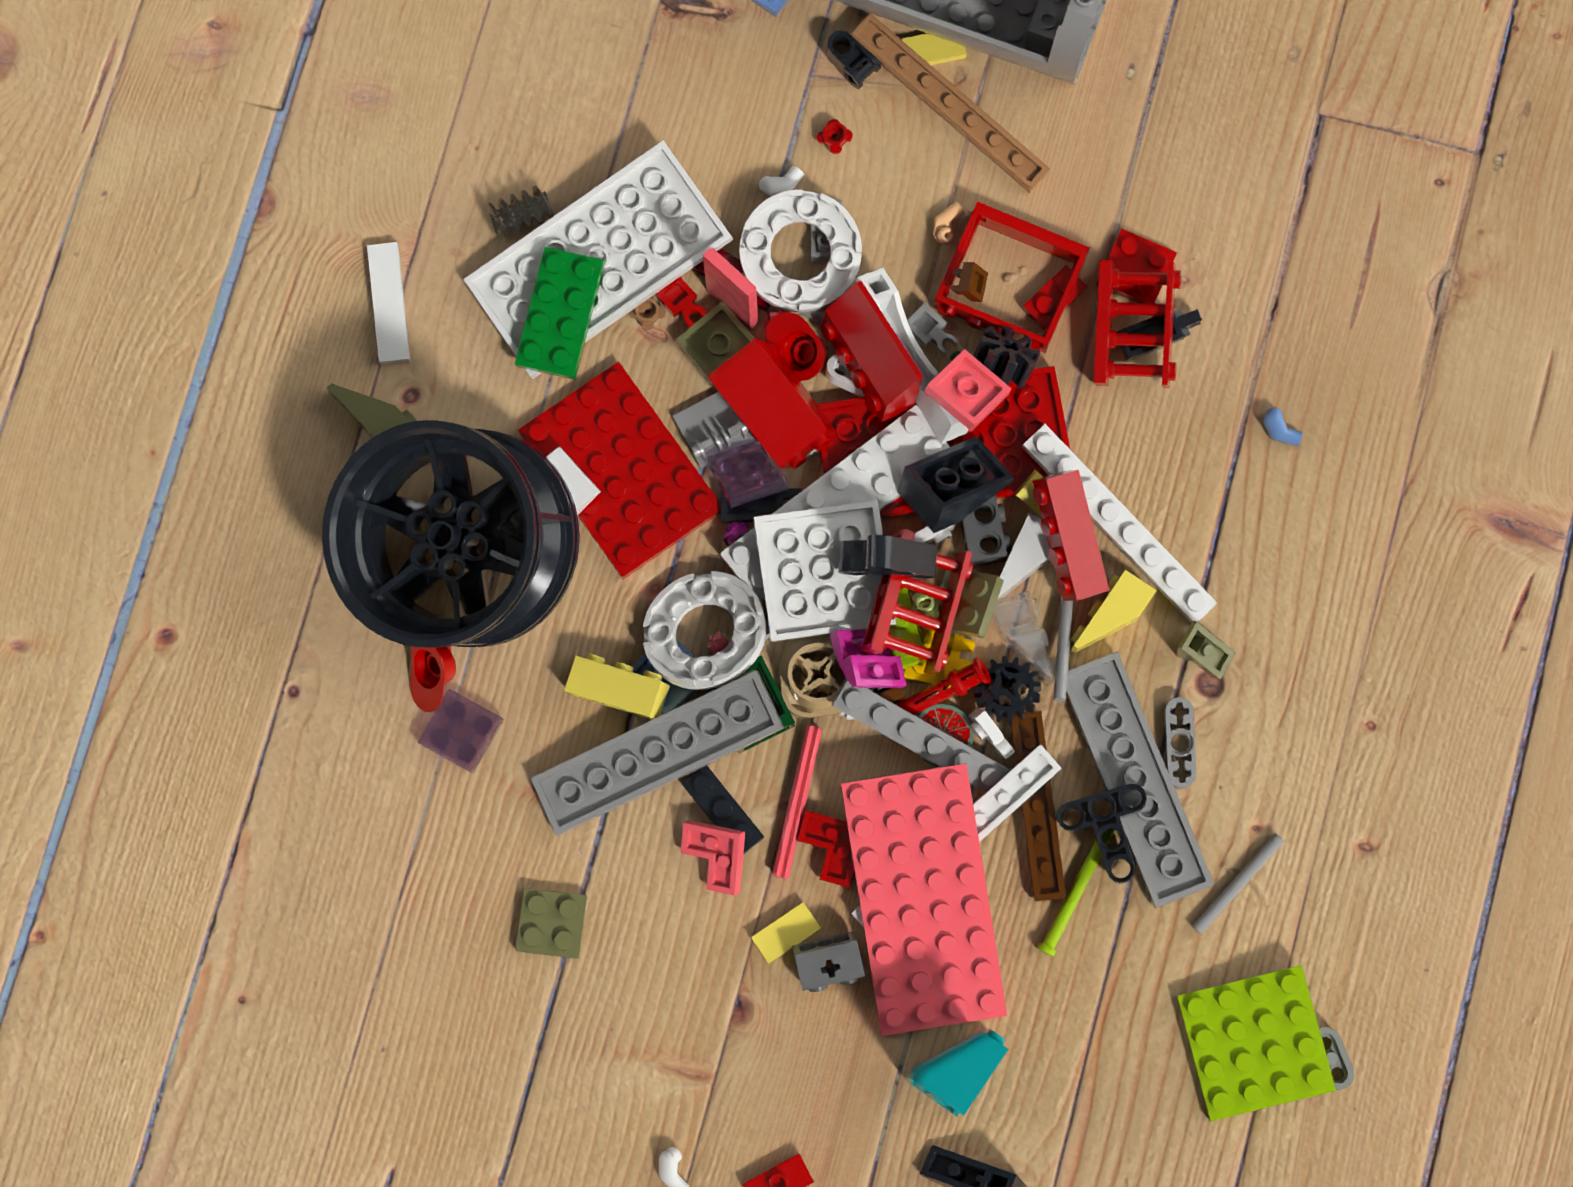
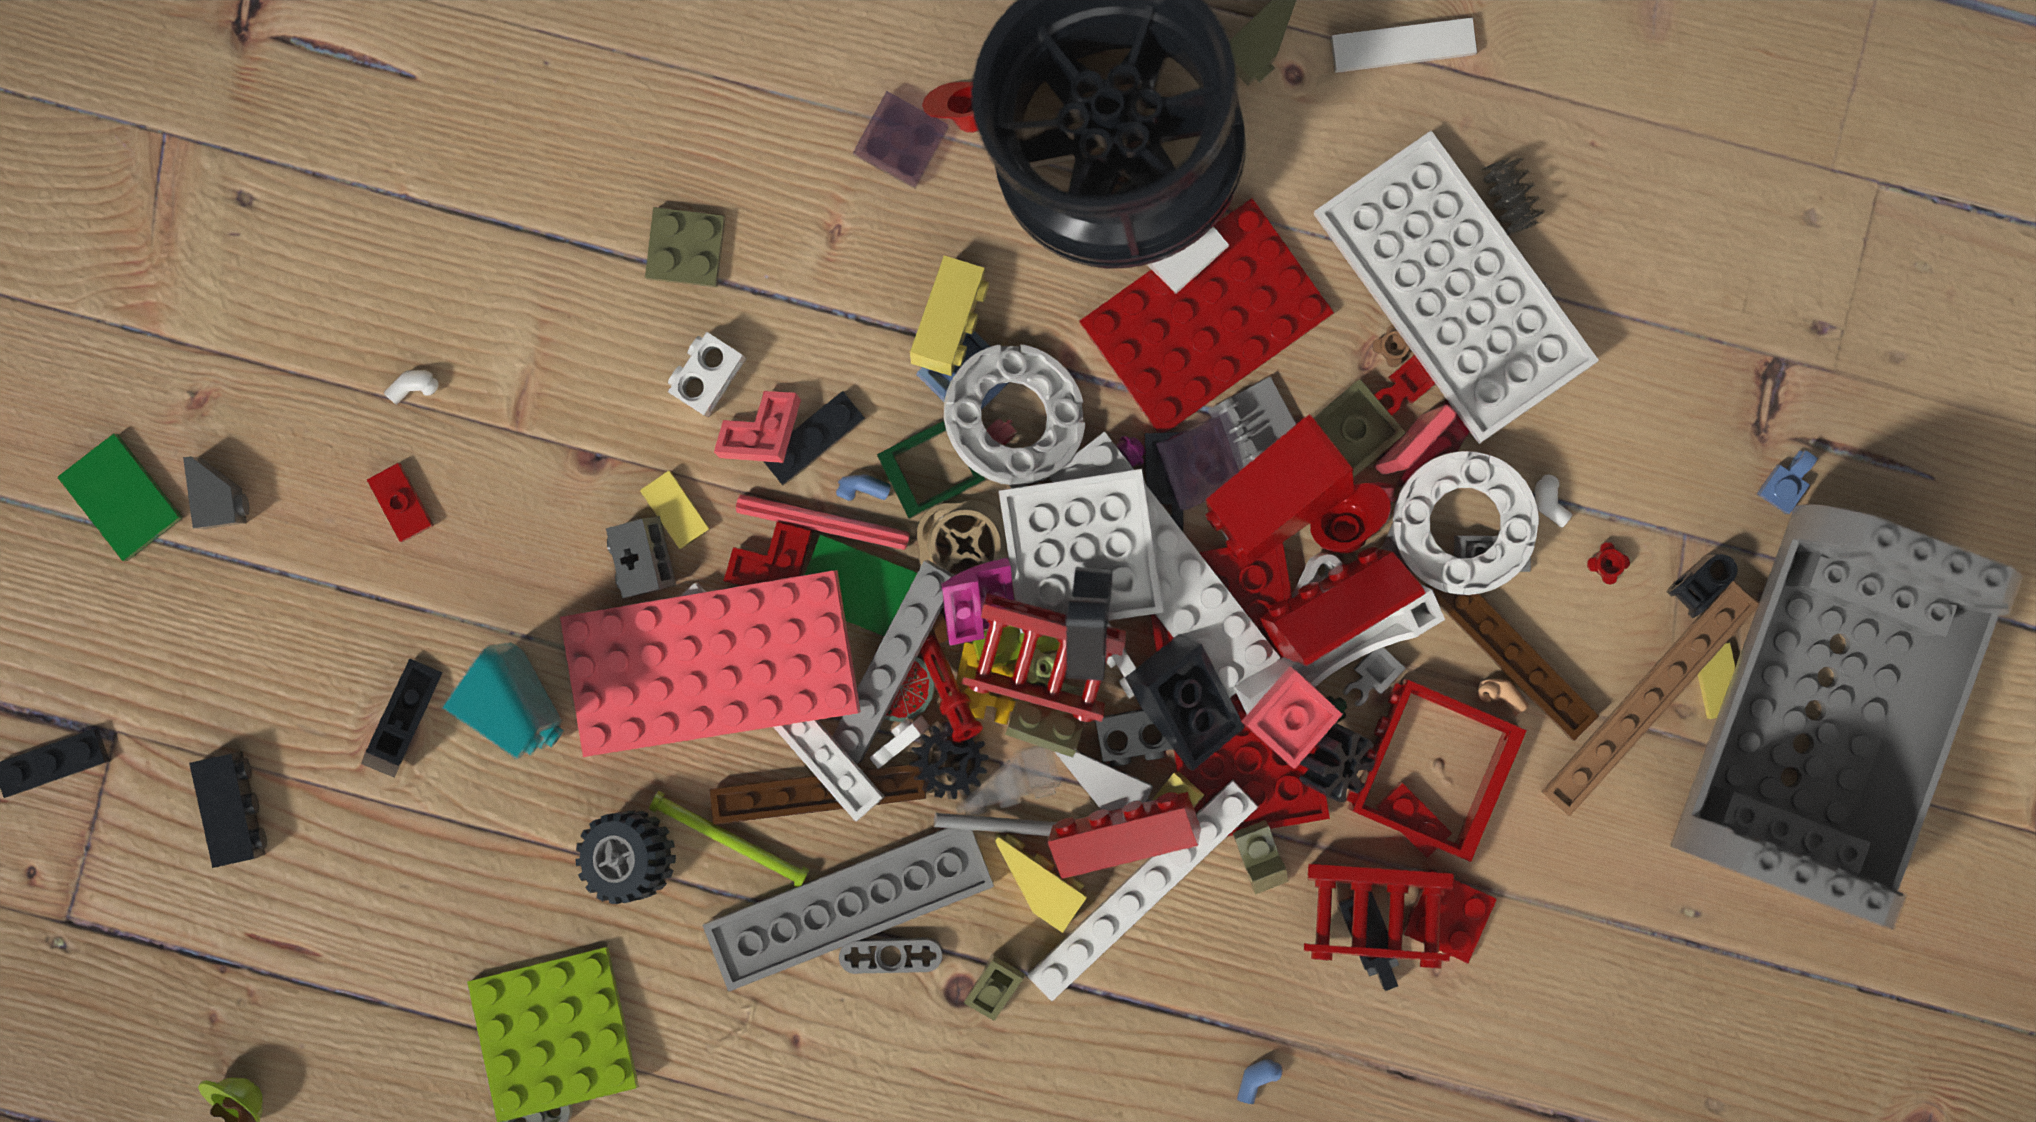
camera: 90 degrees right, 10 degrees up
green plate [515,247,605,380] -> none
light grey plate [531,670,784,836] -> none
reddish brown tile [950,262,988,302] -> none
black beam [1057,784,1147,884] -> none
light grey bar [1192,833,1284,935] -> none
none -> black wheel [575,810,676,904]
none -> white brick [668,332,747,417]
none -> green tile [805,535,917,636]
none -> medium blue arm [836,474,891,501]
none -> olive slope [1233,820,1288,895]
none -> reddish brown plate [1425,584,1599,741]

